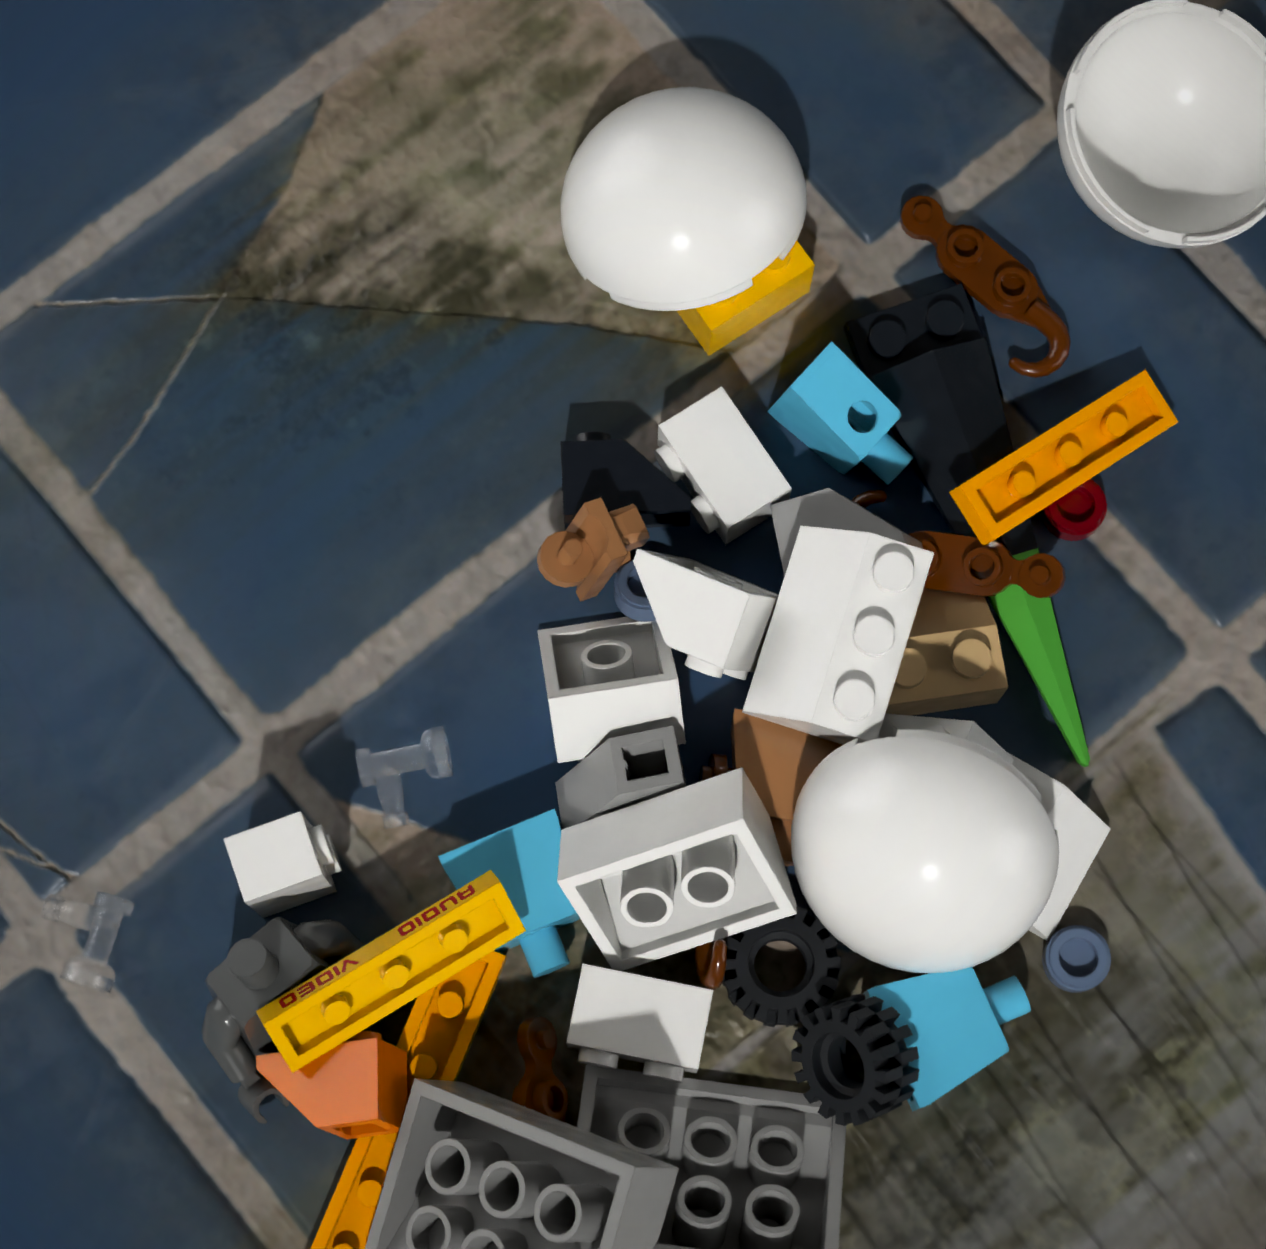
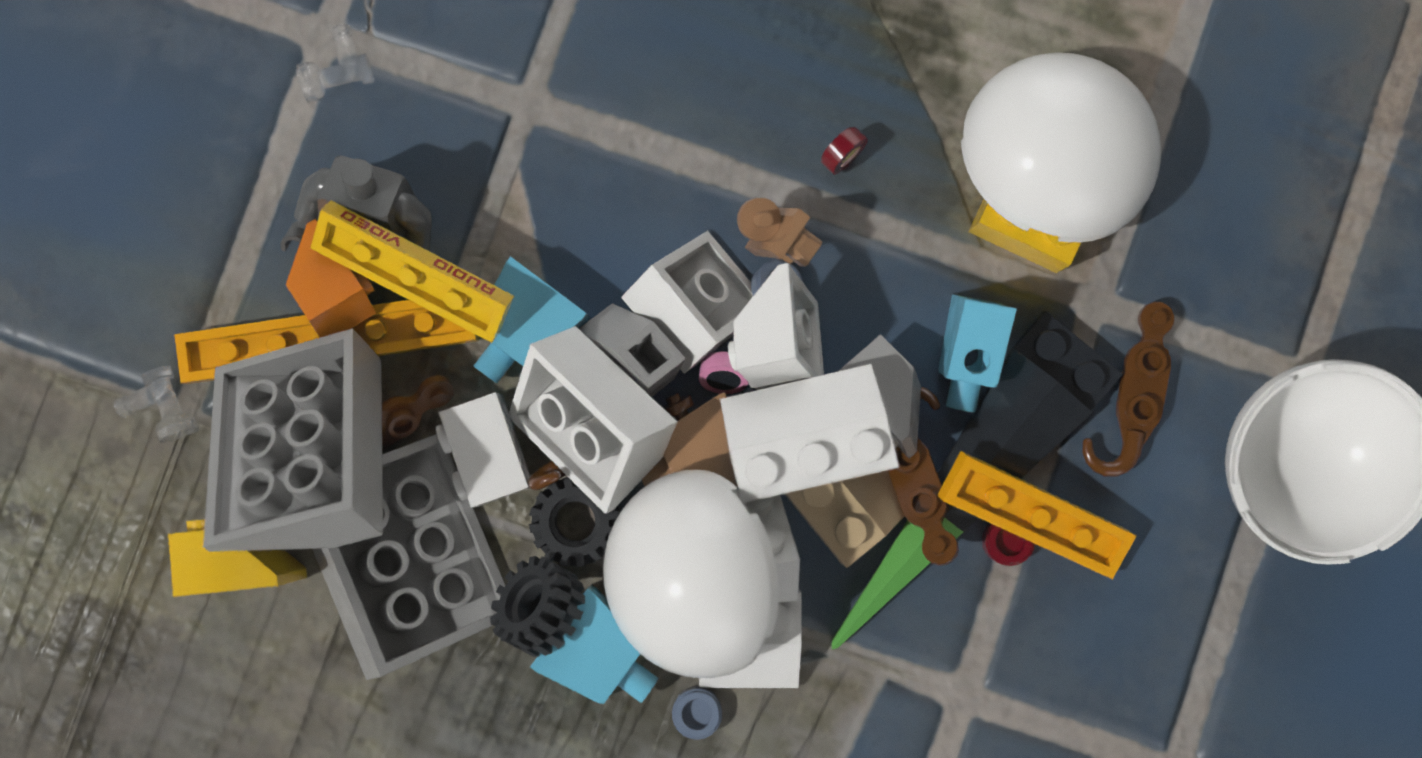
camera: 60 degrees right, 10 degrees up
white brick [224,811,342,918] -> none
clear piece [356,726,454,829] -> none
black slope [560,432,691,530] -> none
white brick [654,386,792,545] -> none
none -> bright pink tile [699,351,748,394]
none -> dark red tile [821,127,868,175]

